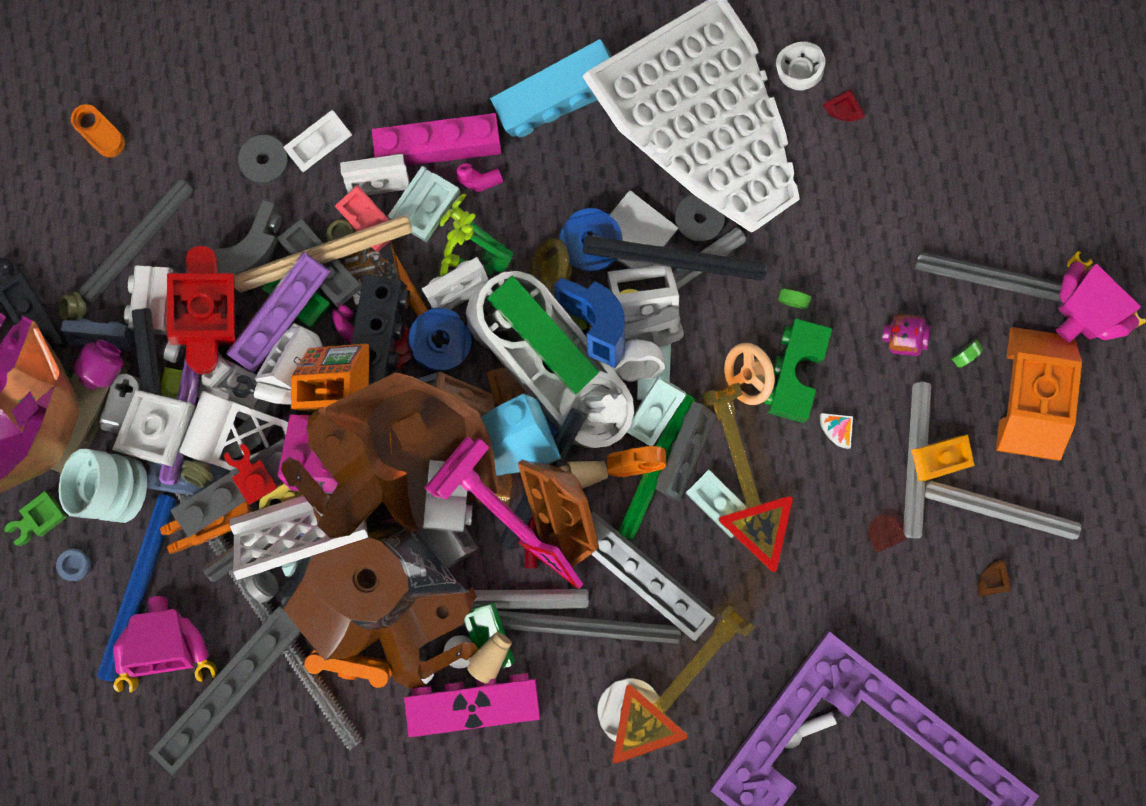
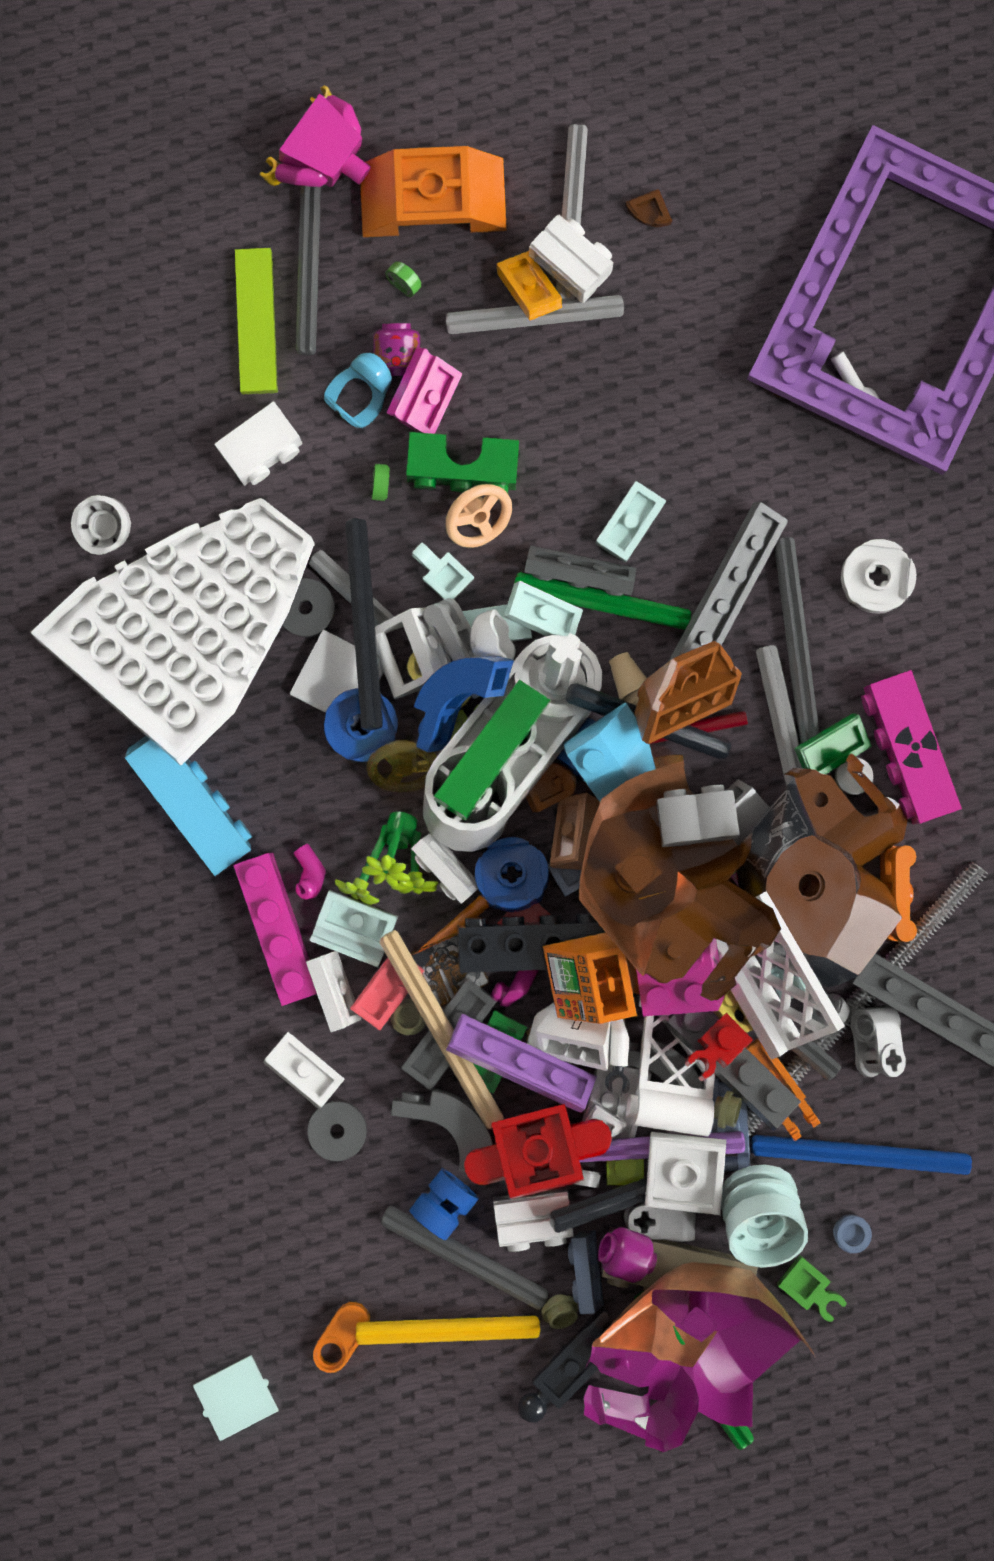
camera: 105 degrees left, 5 degrees up
dark pink torso [113,596,217,693] -> none
dark pink piece [424,437,583,589] -> none
tan cone [467,632,512,683] -> none
orange piece [606,446,666,477] -> none
clear yellow piece [612,602,755,764] -> none
piece [700,382,793,572] -> none
tile [820,413,853,449] -> none
dark red tile [823,89,865,121] -> none
clear red tile [868,515,907,553] -> none
none -> light aqua piece [193,1355,279,1441]
none -> white piece [215,401,303,486]
none -> lime tile [235,248,278,394]
none -> medium azure piece [324,353,392,428]
none -> yellow axle [356,1316,540,1345]
none -> plate [387,347,462,434]
none -> blue wheel [409,1168,479,1240]
none -> light aqua plate [412,543,474,600]
none -> white brick [529,215,613,303]
none -> light grey piece [851,1005,906,1077]

